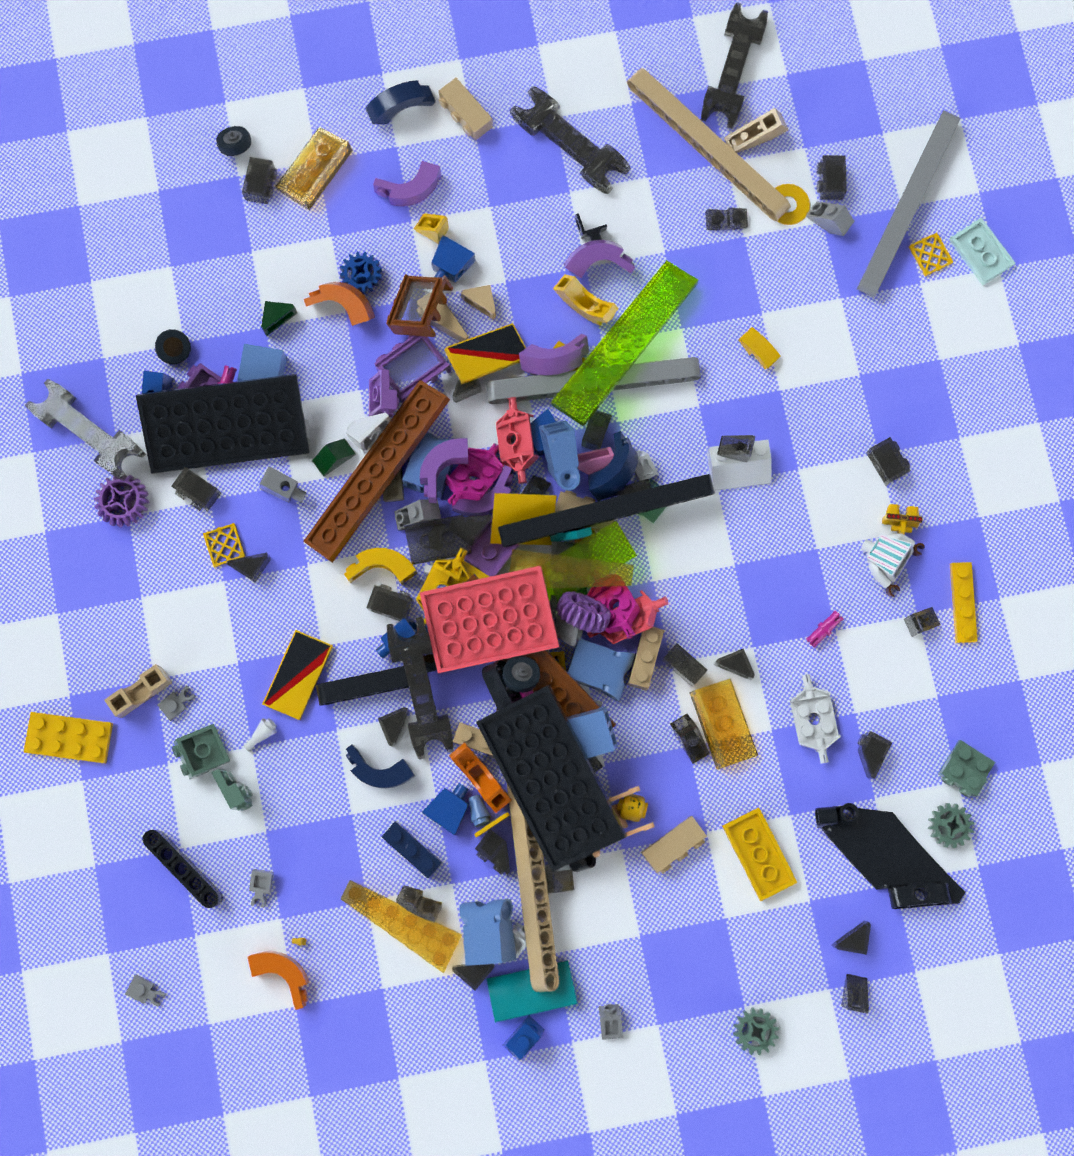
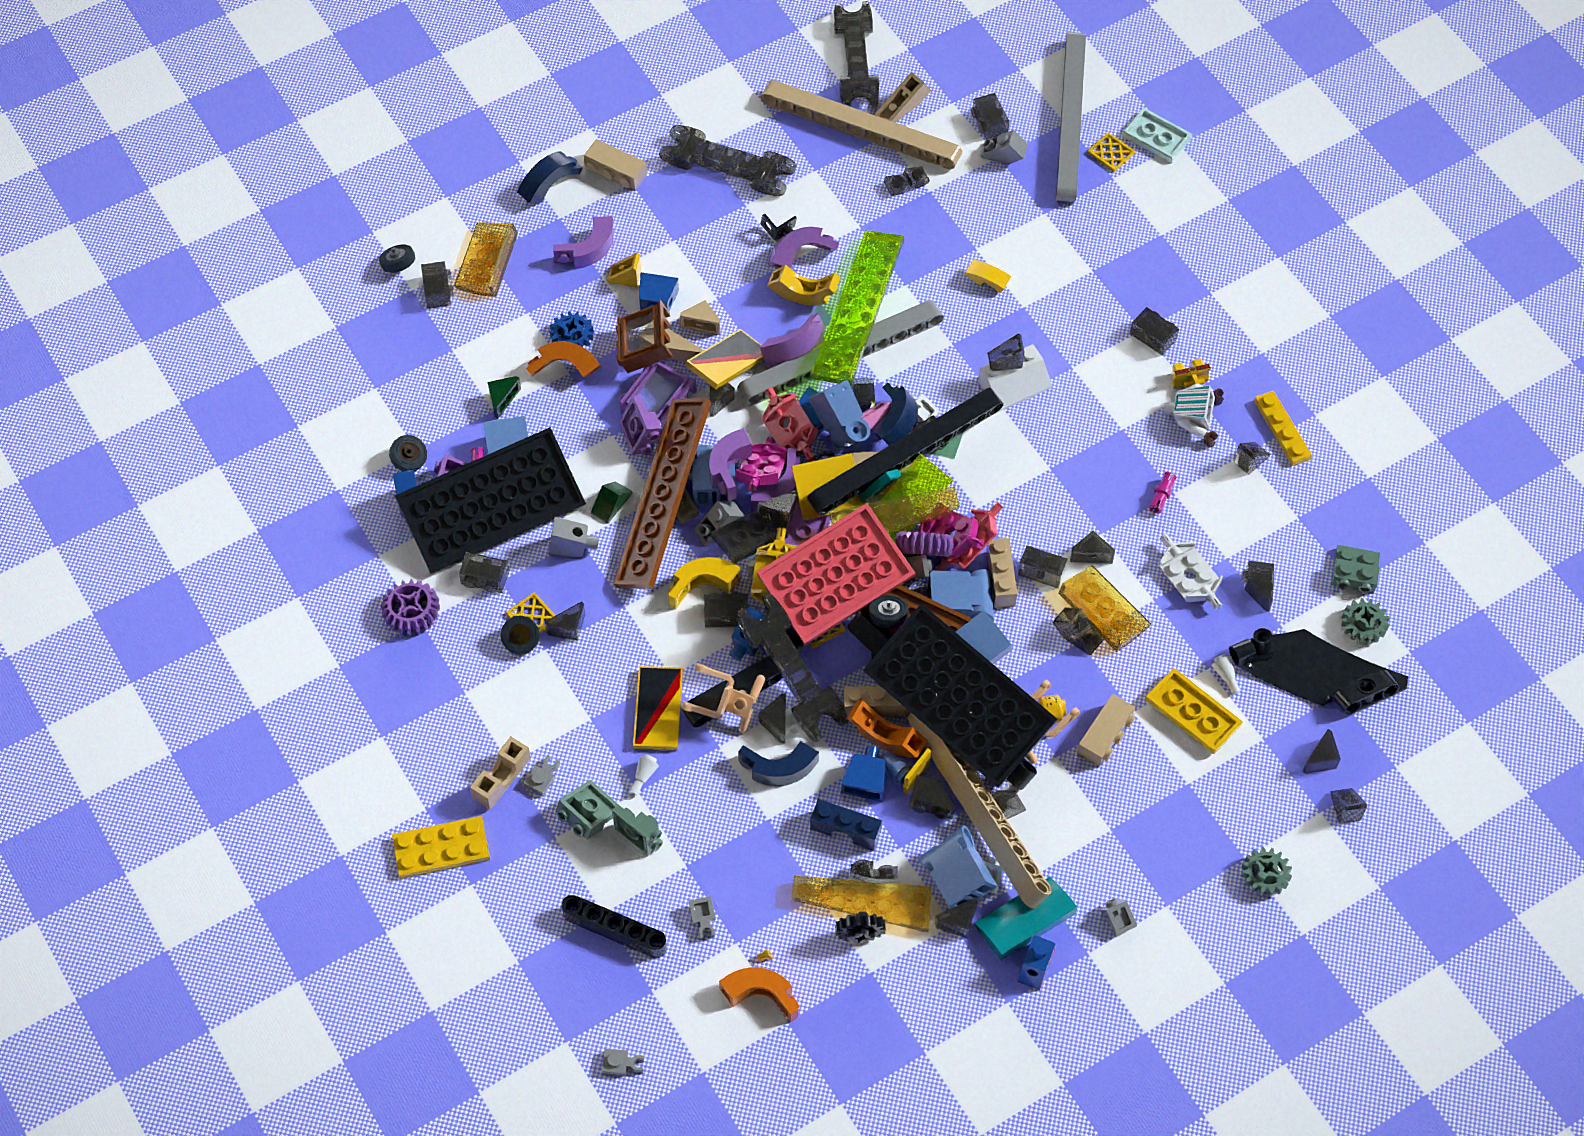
camera: 20 degrees left, 20 degrees down
clear smoke piece [25,379,146,481] -> none
white slope [345,413,390,453] -> none
yellow gear [775,184,810,225] -> none
none -> black wheel [500,615,540,655]
none -> light nougat piece [681,663,765,733]
none -> black gear [835,912,886,944]
none -> white cone [1211,654,1241,695]

